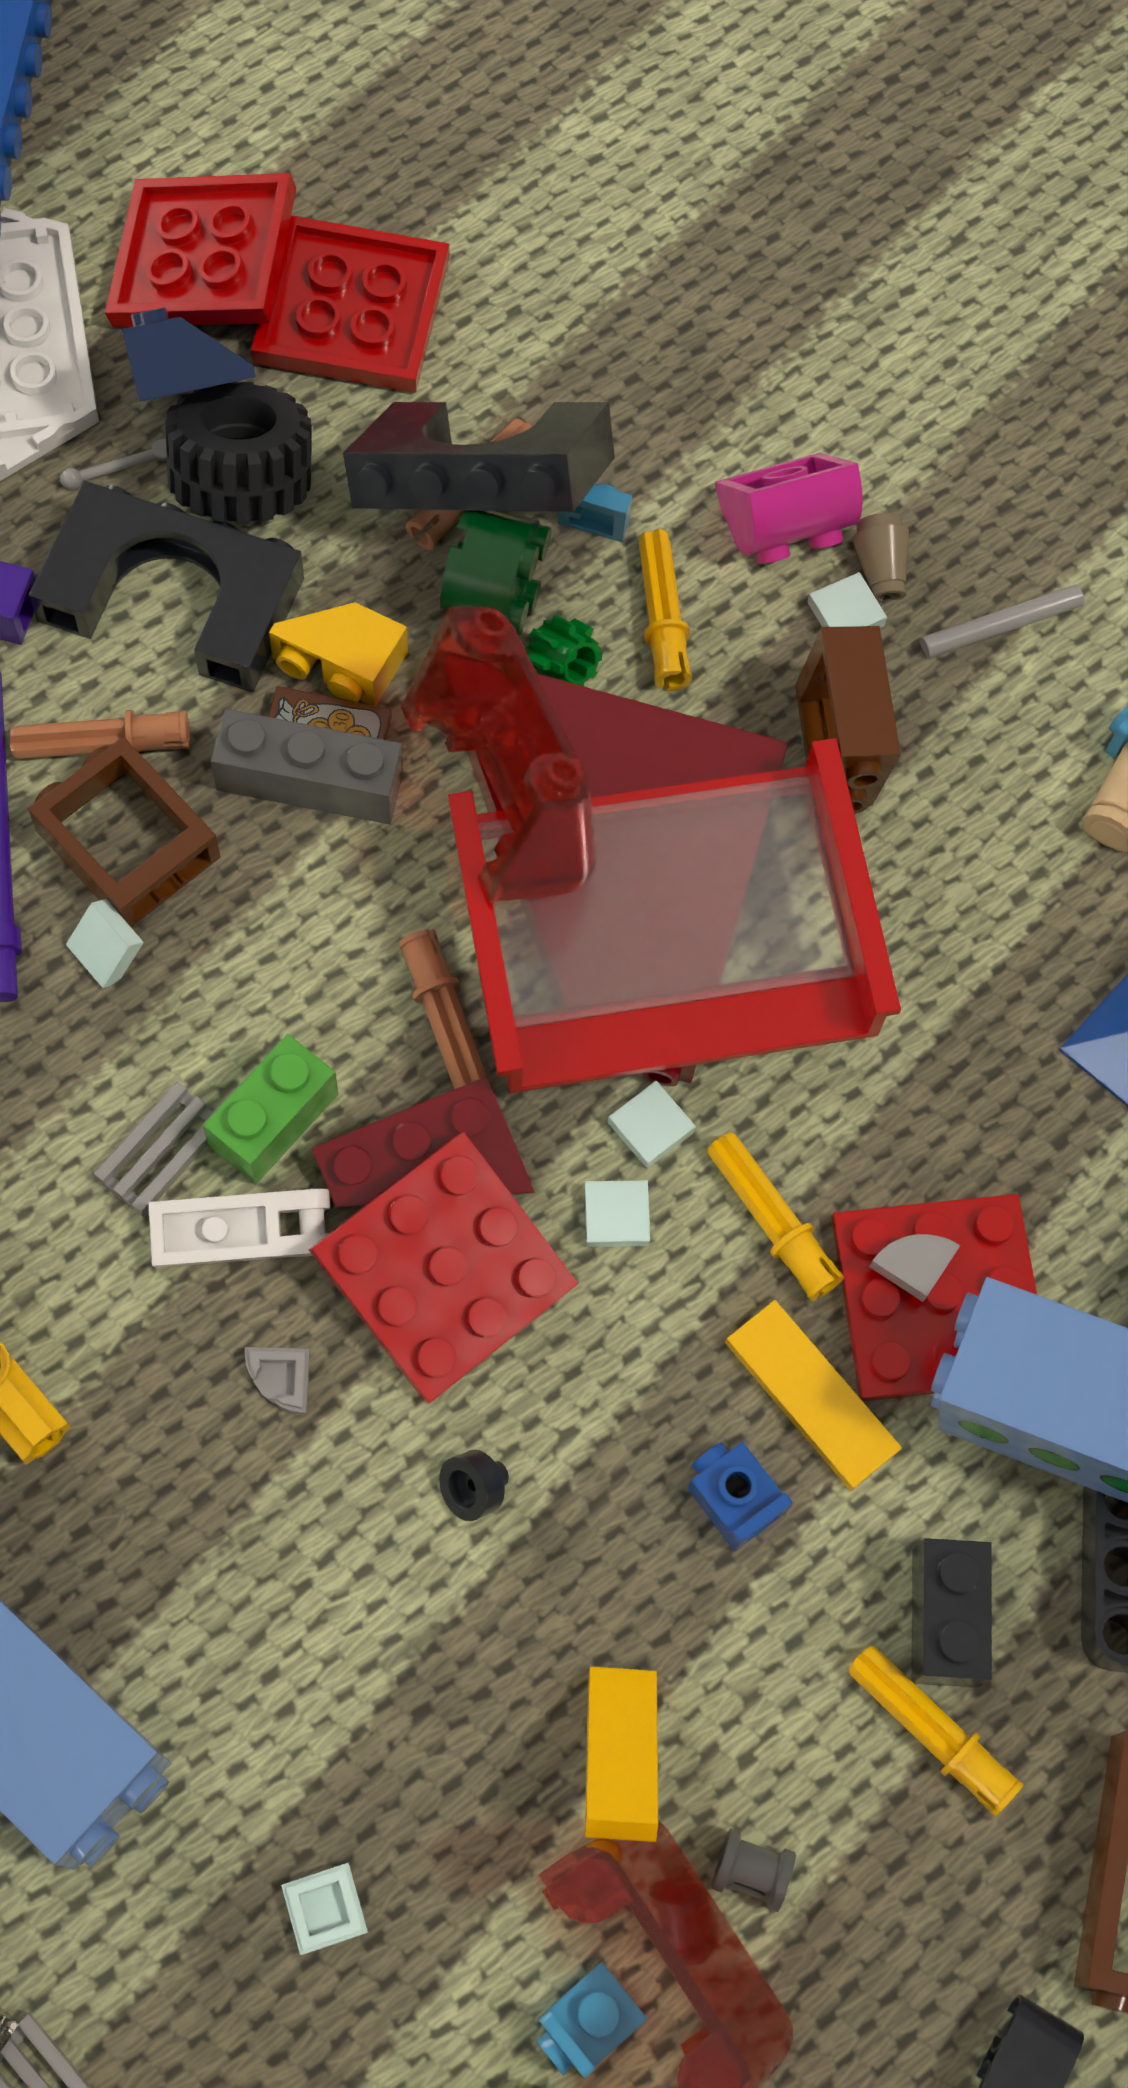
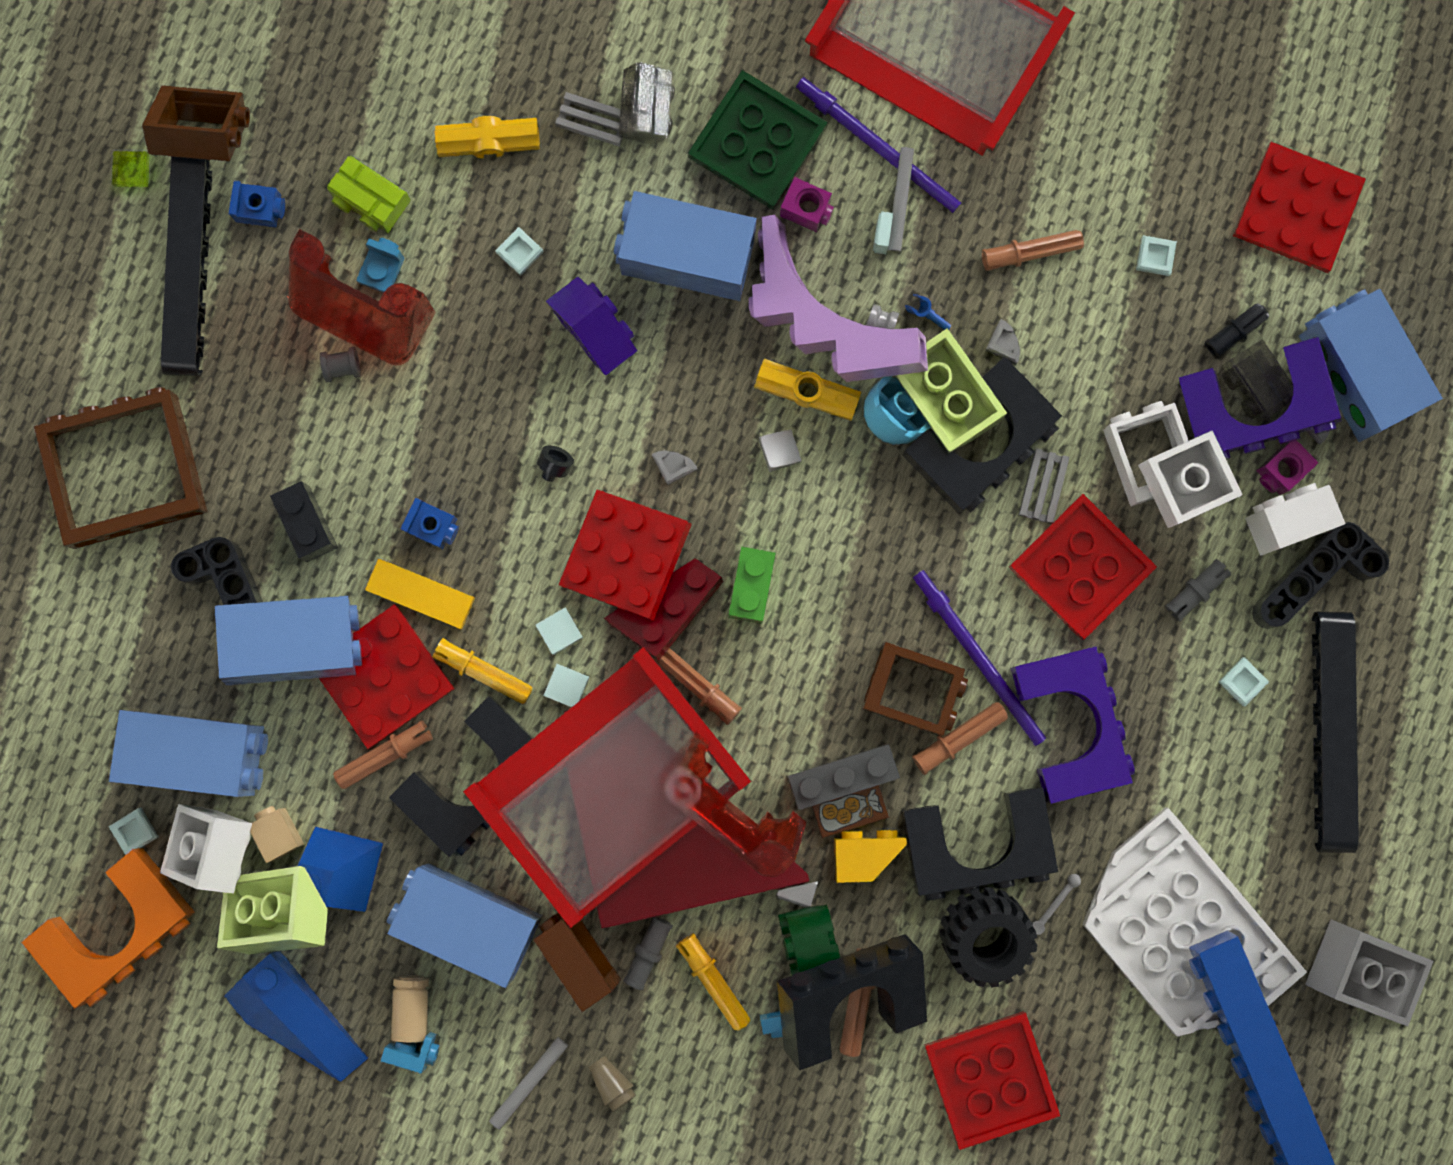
camera: 155 degrees right, 15 degrees up
light aqua tile [66,899,144,988] -> none
light grey tile [93,1081,214,1217] -> none
red plate [105,173,297,327] -> none
dark blue slope [122,307,256,402] -> none
white plate [148,1189,330,1268] -> none
green gear [525,615,602,686] -> none
yellow tile [585,1666,658,1842] -> none
dark pink brick [715,453,863,563] -> none
light aqua tile [807,572,887,628] -> none
yellow axle [849,1646,1024,1817] -> none
light grey tile [869,1234,960,1302] -> none
none -> nougat axle [333,720,433,789]
none -> medium blue brick [387,863,543,988]
none -> black arch [389,696,534,857]
none -> dark purple brick [546,276,638,376]
none -> dark grey pin [623,916,673,990]
none -> light grey slope [759,429,802,472]

